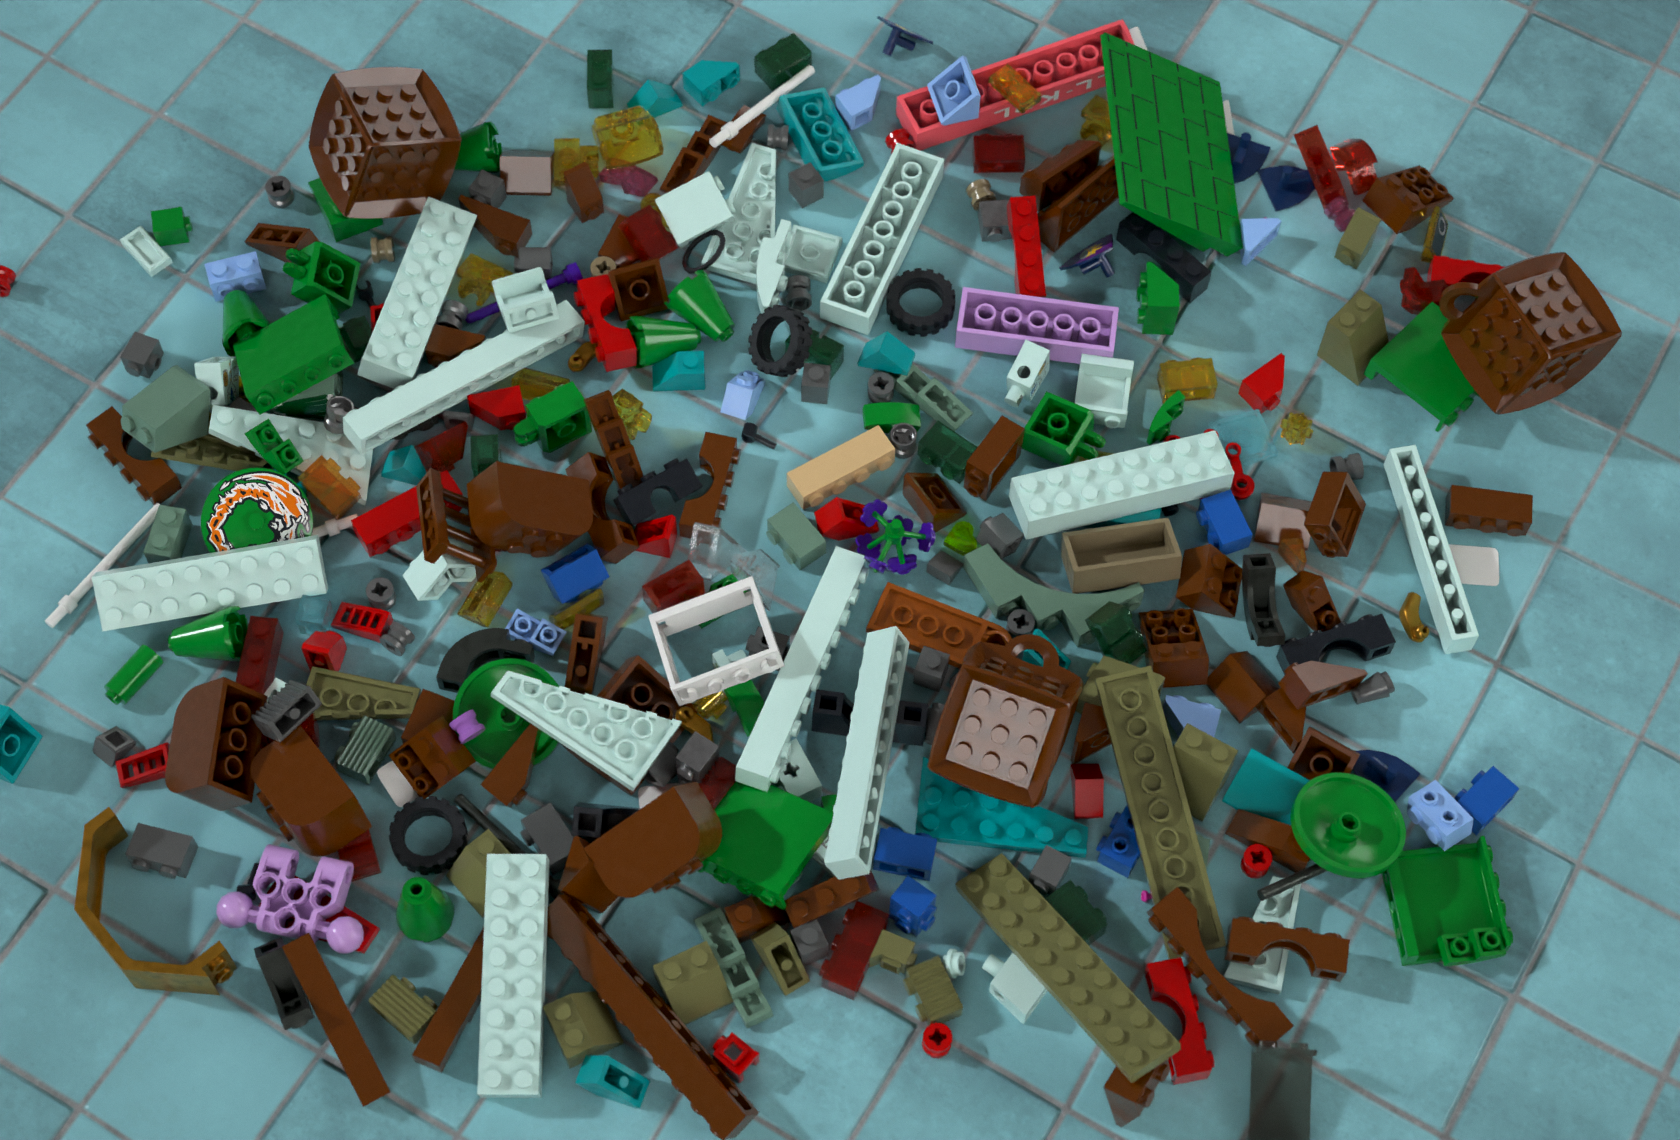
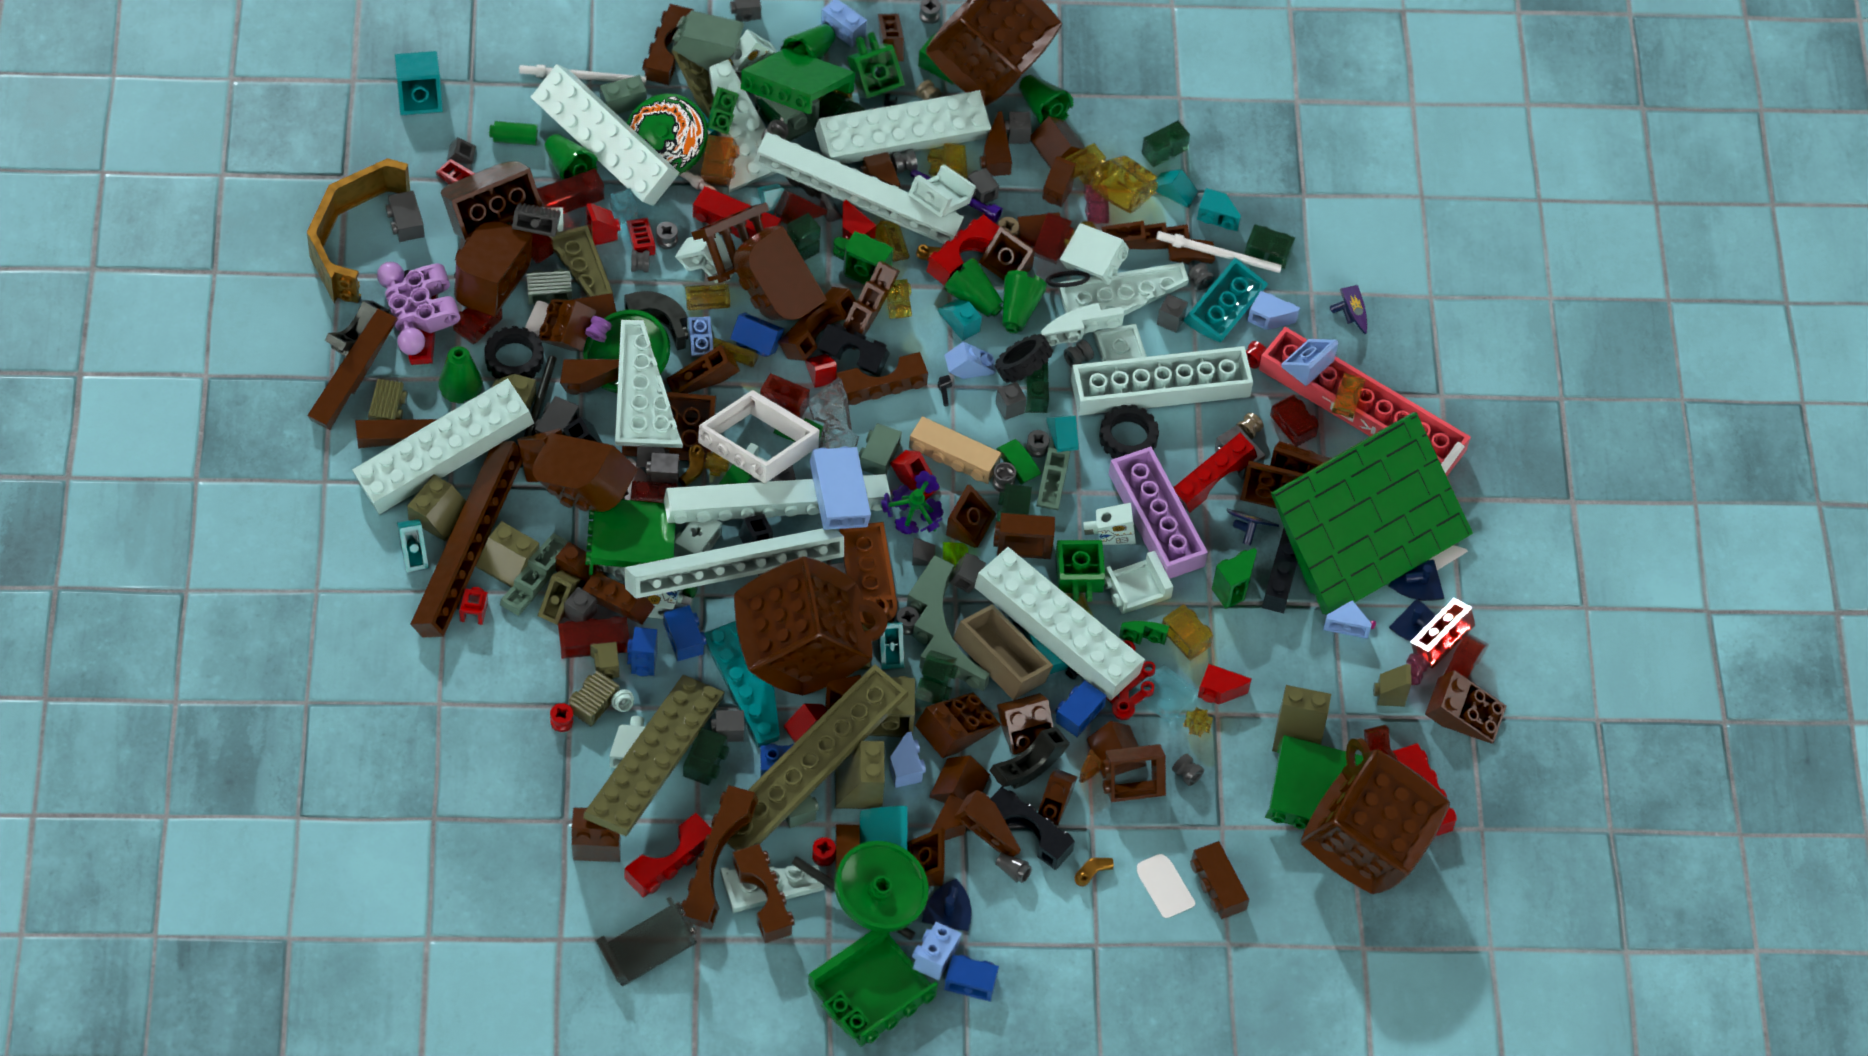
camera: 55 degrees right, 5 degrees down
light aqua brick [1384,445,1479,654] -> none
slope [1420,206,1448,263] -> none
none -> light blue brick [810,446,871,530]

